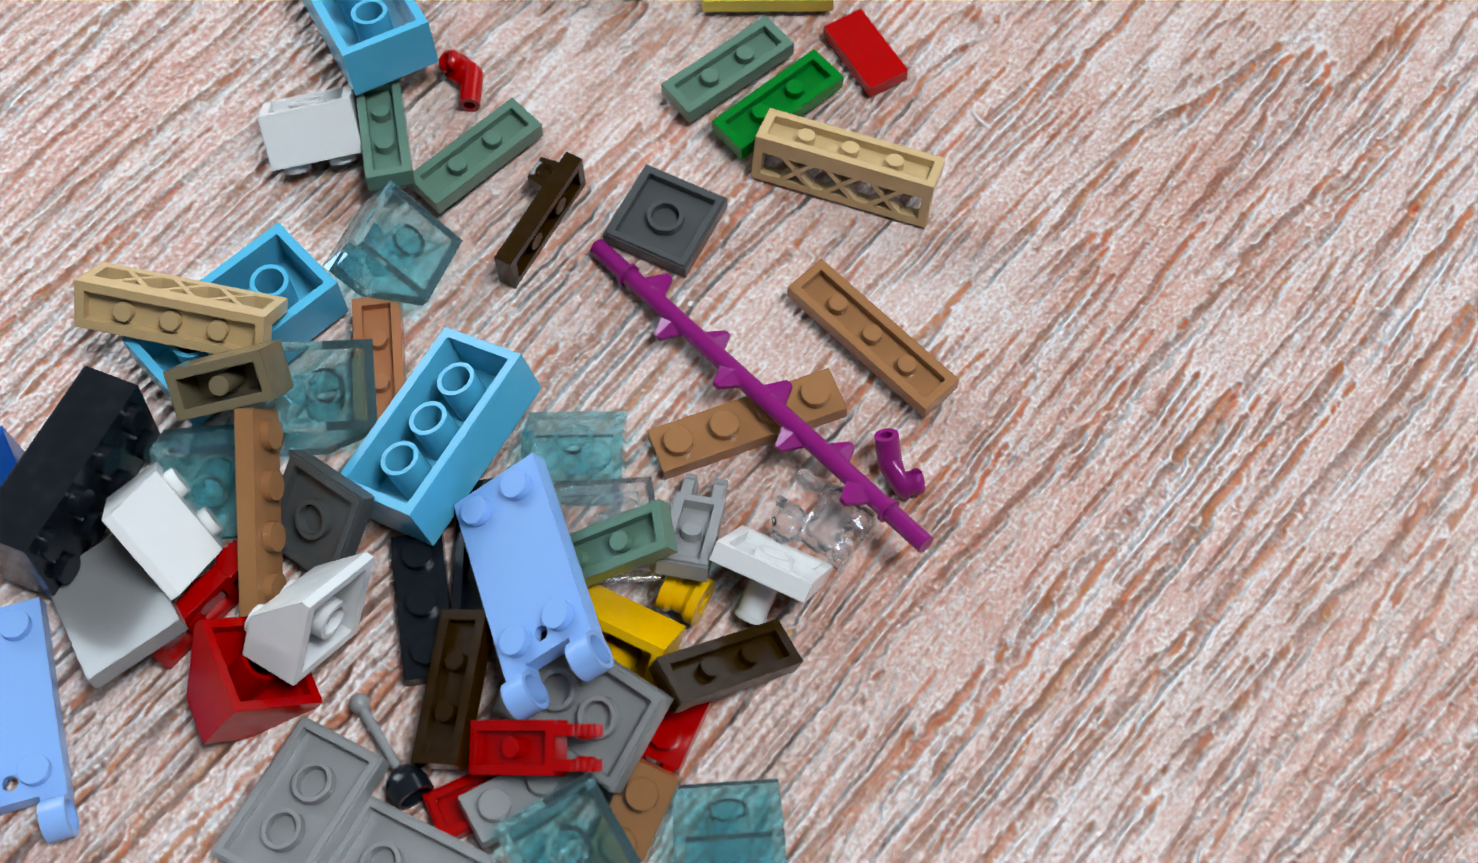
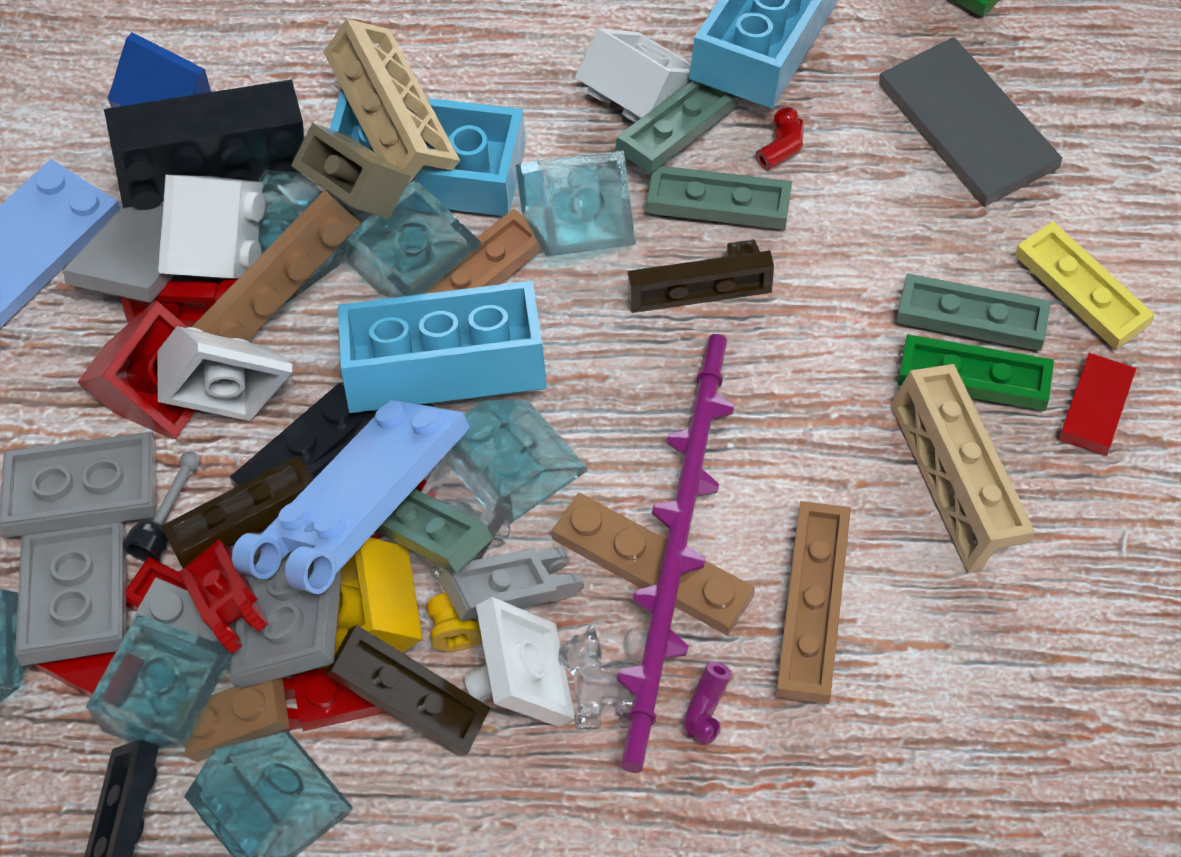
camera: 55 degrees right, 5 degrees down
dark grey tile [281,449,375,572] -> none
dark grey tile [603,164,728,278] -> none

